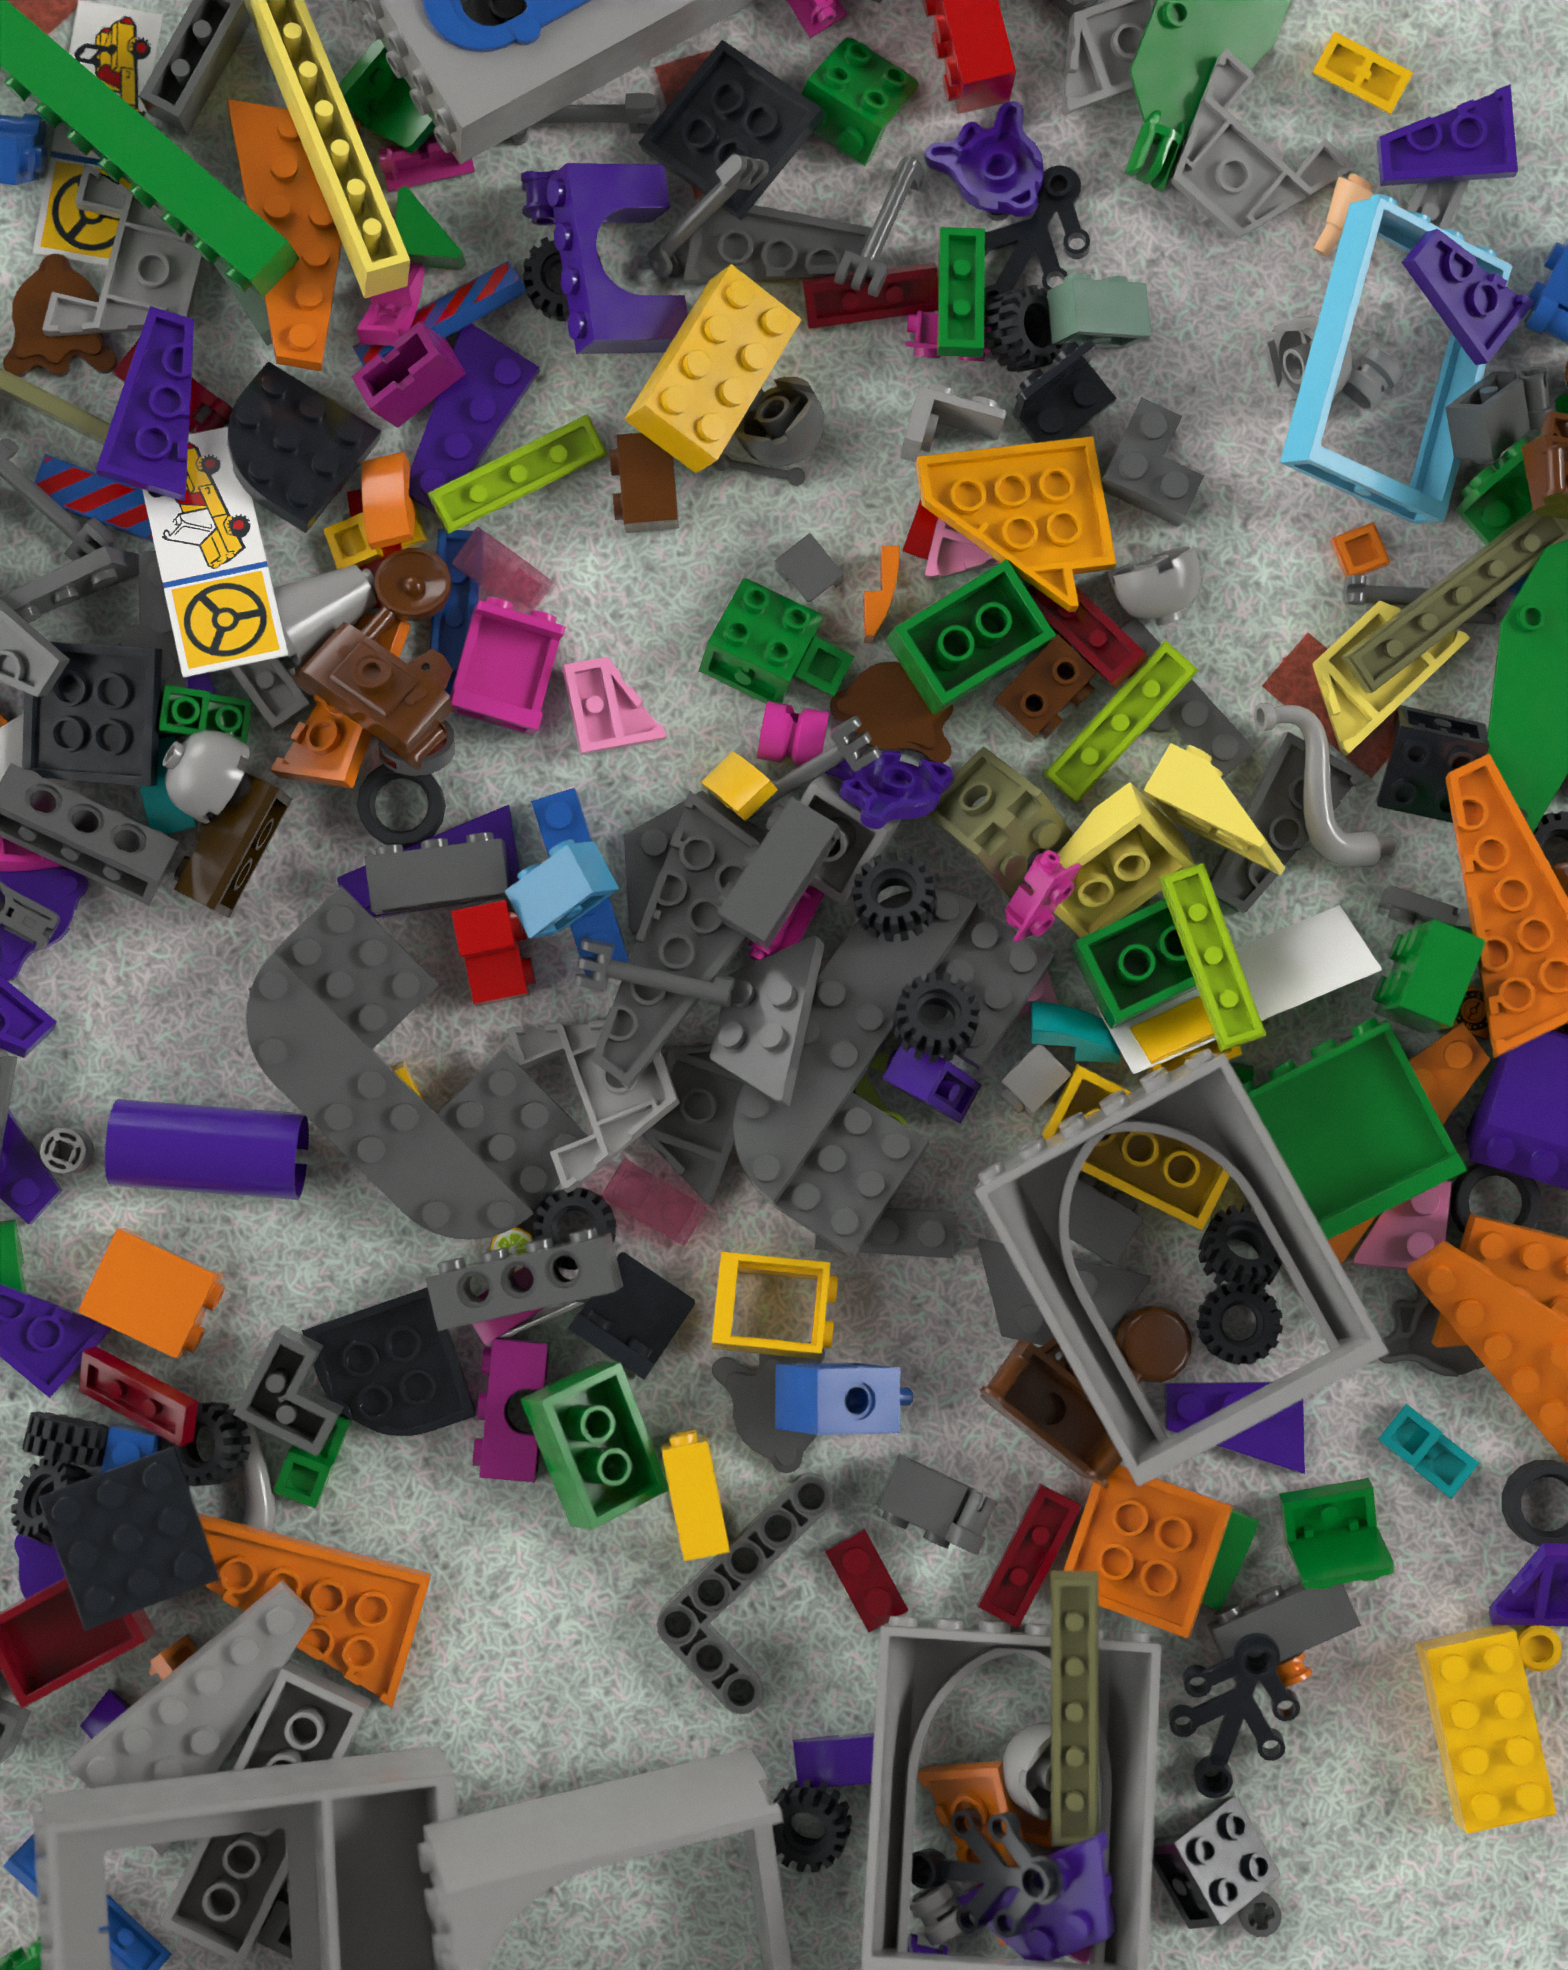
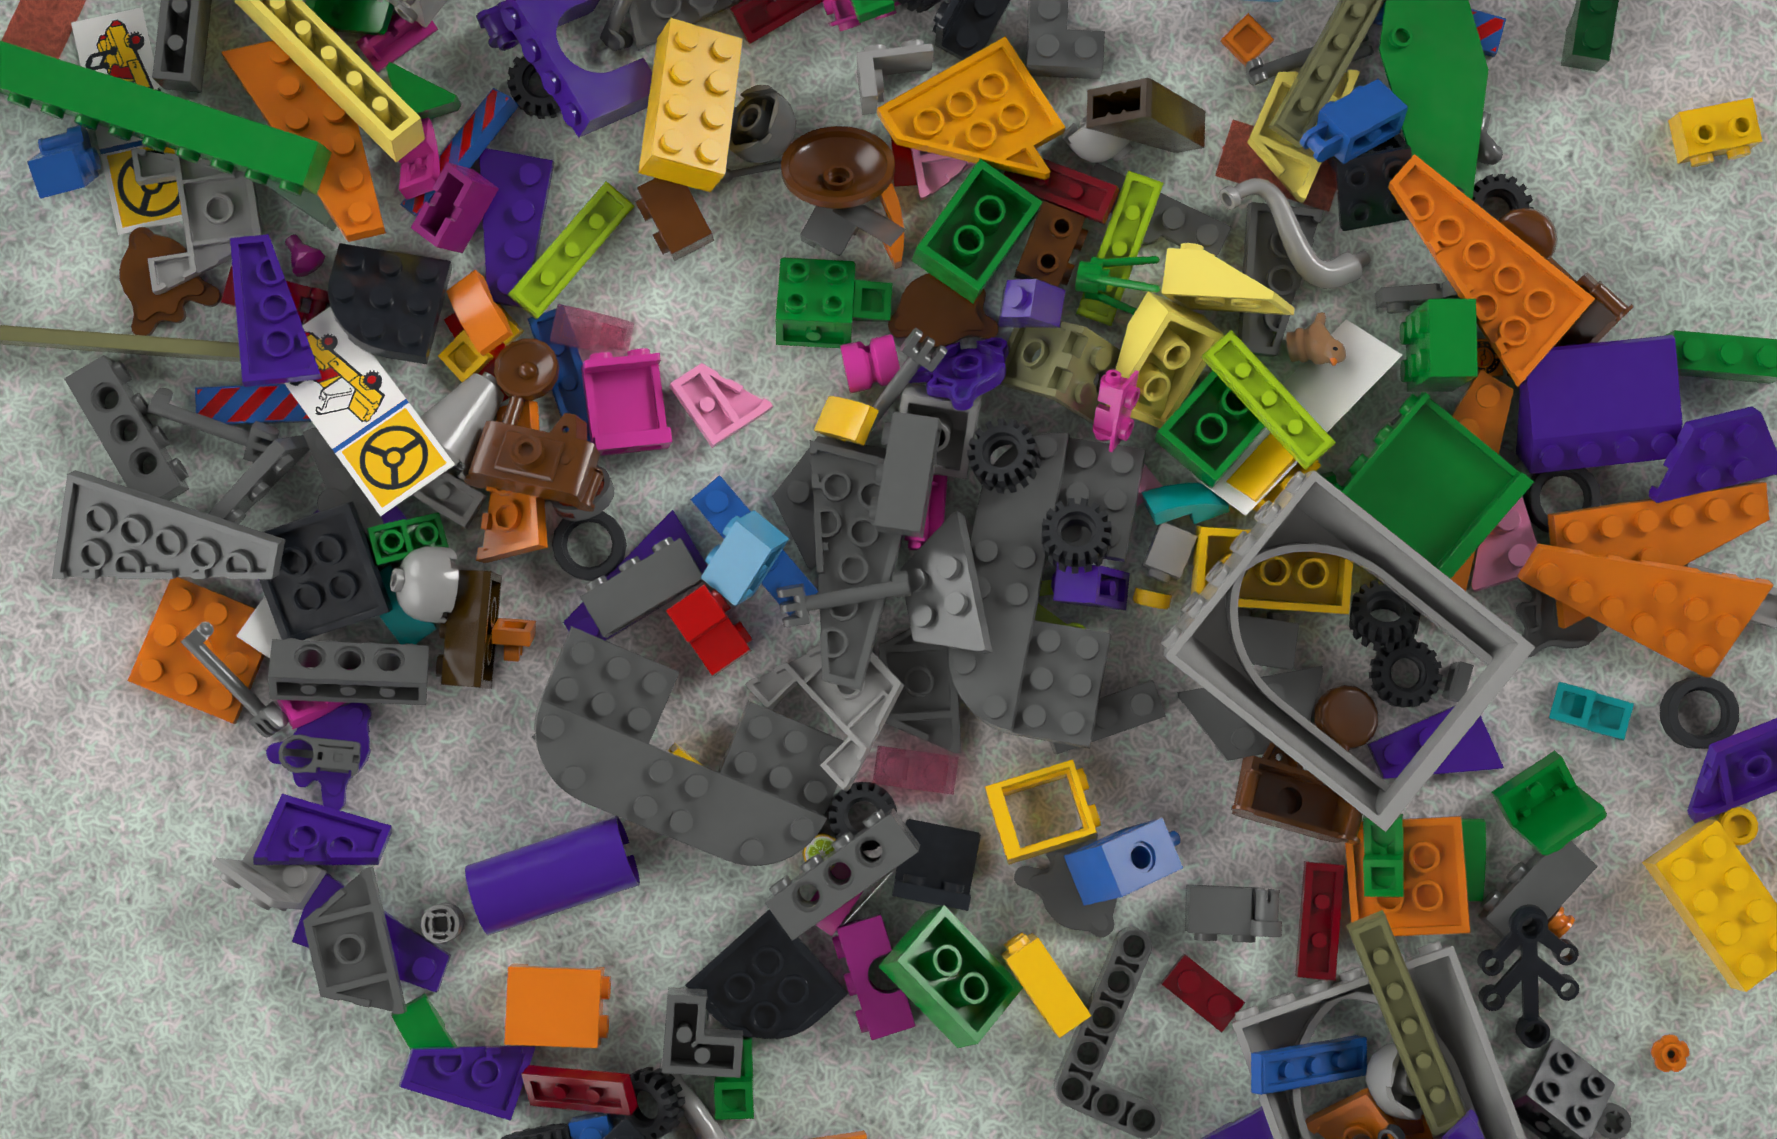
camera: 25 degrees left, 0 degrees up
none -> magenta rock [285,234,325,277]
none -> orange tile [492,618,536,662]
none -> reddish brown dish [781,126,895,209]
none -> dark grey sticker [832,204,906,247]
none -> dark purple slope [998,279,1065,328]
none -> green plant [1075,256,1160,315]
none -> dark brown slope [1086,78,1206,153]
none -> yellow tile [1132,587,1172,610]
none -> blue tile [1251,1035,1367,1095]
none -> medium nougat animal [1286,312,1346,366]
none -> blue brick [1300,79,1408,164]
none -> green slope [1363,814,1404,897]
none -> dark grey tile [1442,661,1474,702]
none -> orange plate [1651,1034,1689,1073]

